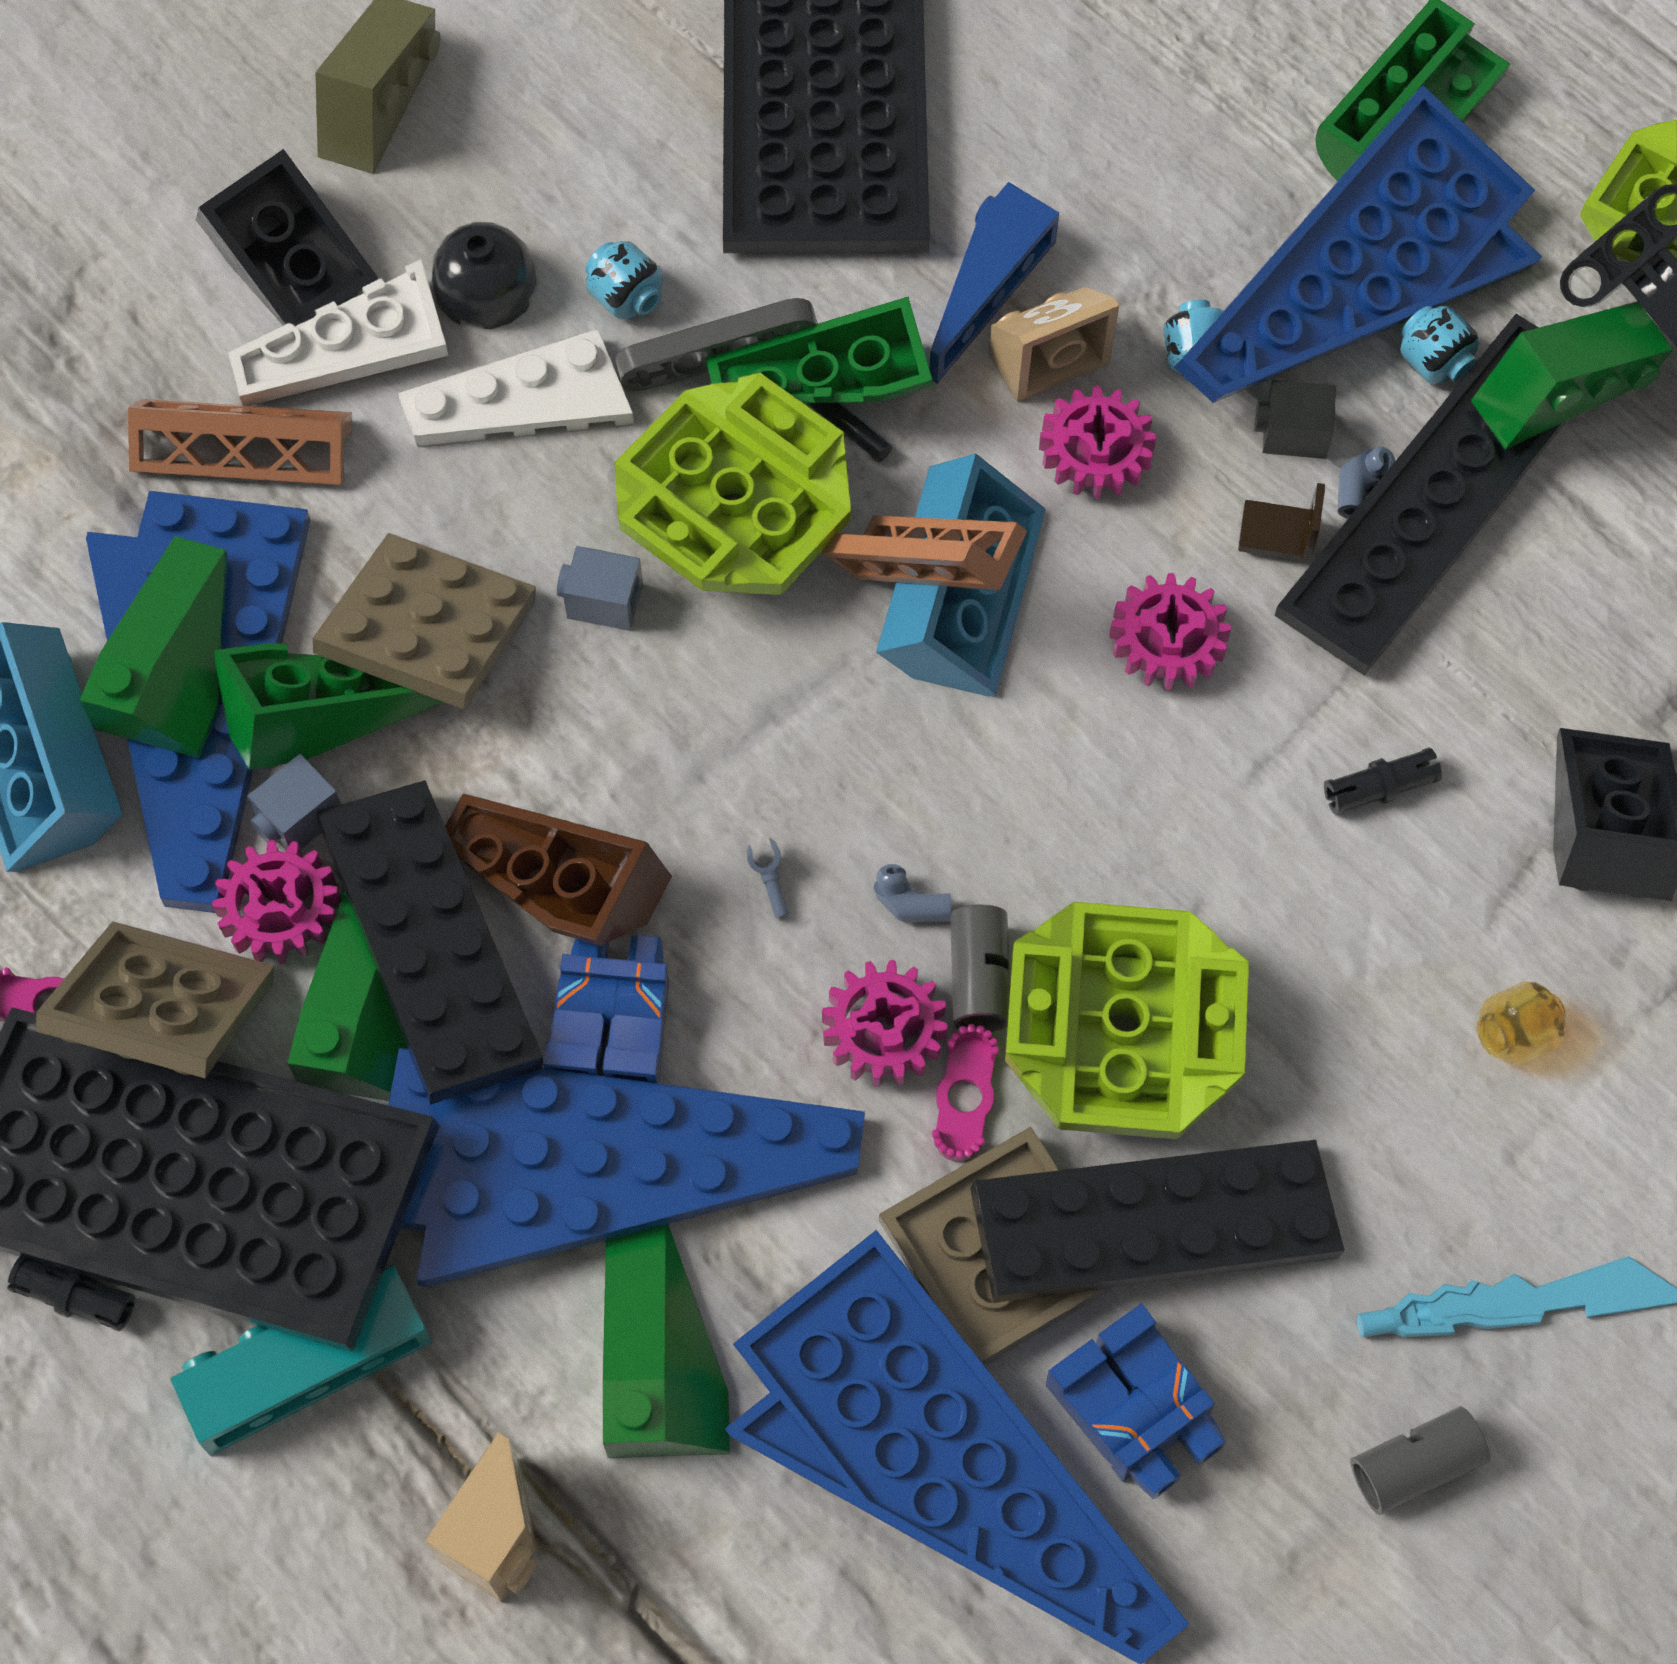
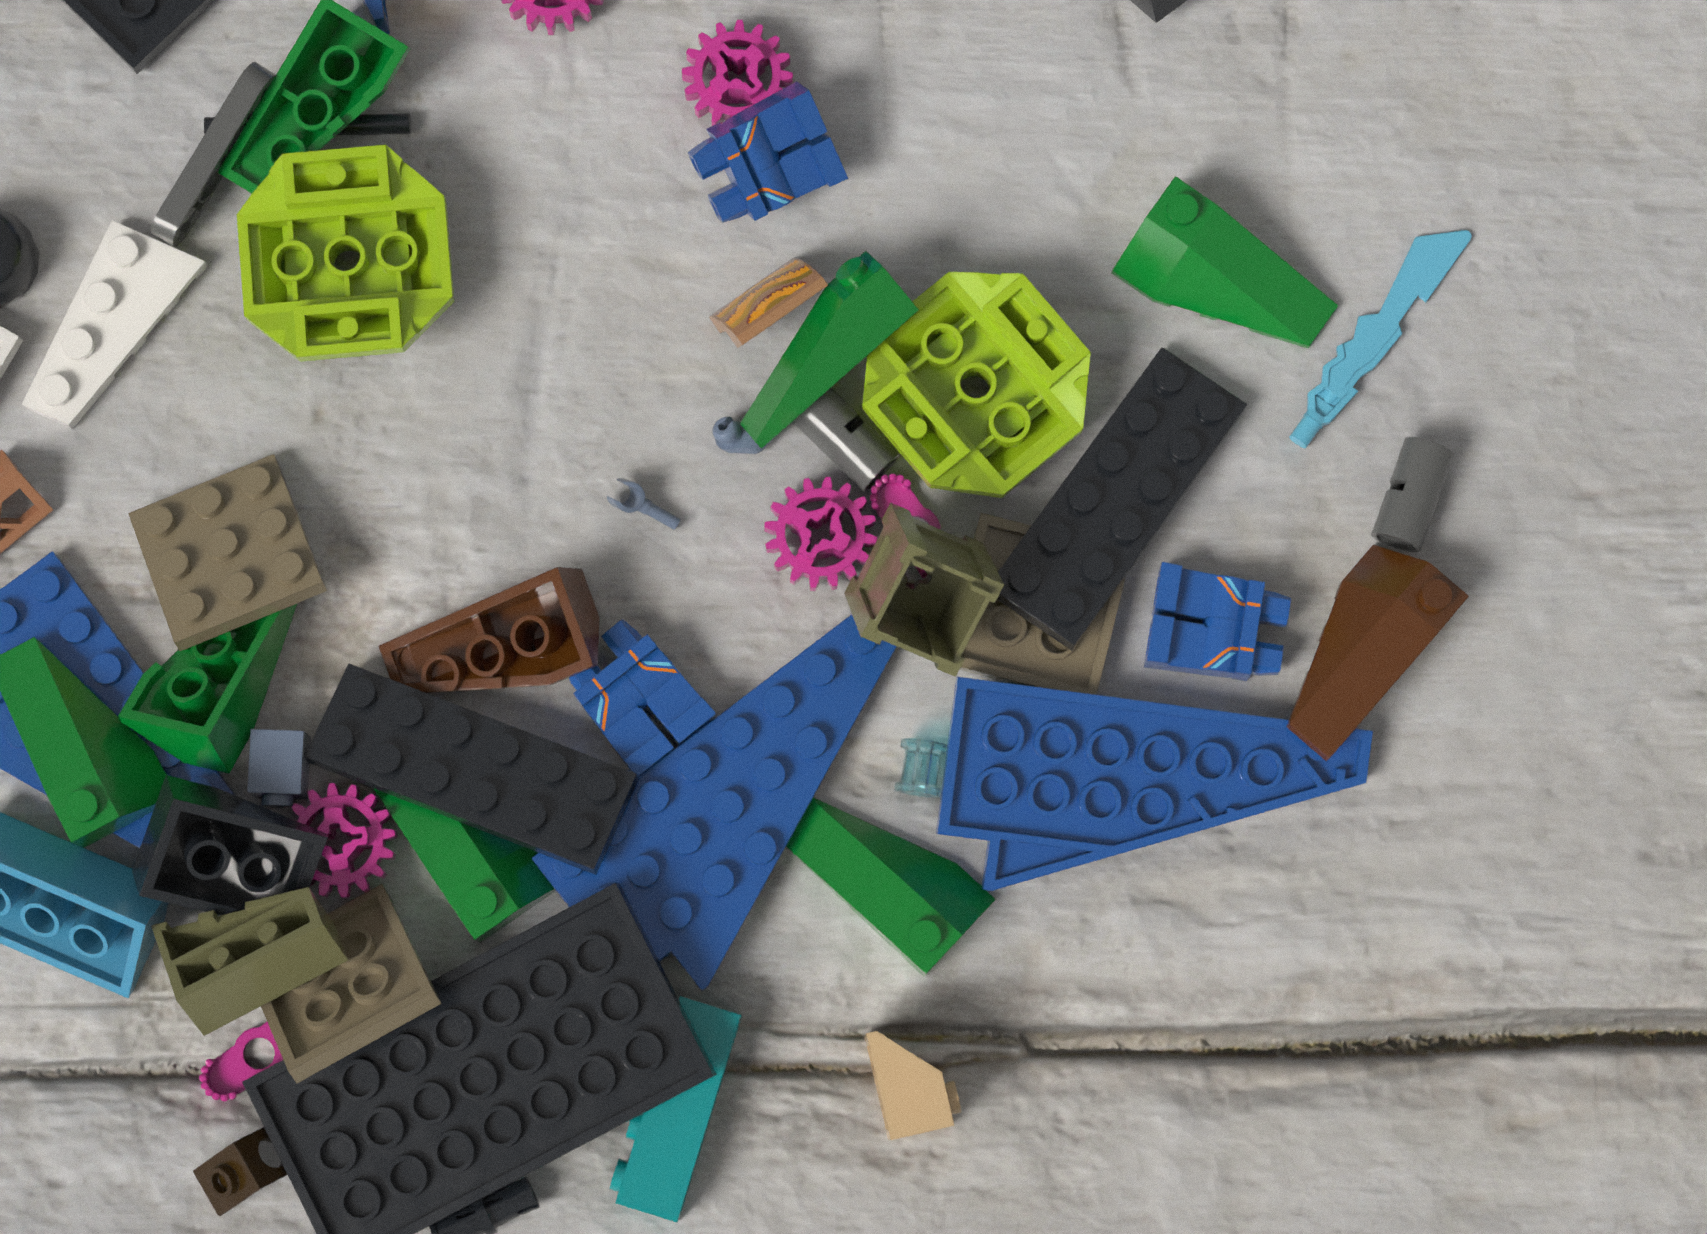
camera: 50 degrees left, 15 degrees up
sand blue brick [557,546,643,631] -> none
medium azure head [586,241,663,319] -> none
nougat fence [821,515,1027,590] -> none
dark azure slope [876,453,1046,696] -> none
black pin [1324,747,1442,815] -> none
clear yellow head [1477,981,1566,1065] -> none
none -> black slope [132,775,328,915]
none -> olive wedge [151,887,348,1036]
none -> blue hips [687,81,848,223]
none -> slope [709,258,828,348]
none -> green wedge [740,251,919,449]
none -> olive container [844,503,1004,677]
none -> clear light blue bush [894,738,947,798]
none -> green wedge [1111,176,1338,348]
none -> reddish brown wedge [1286,545,1469,761]

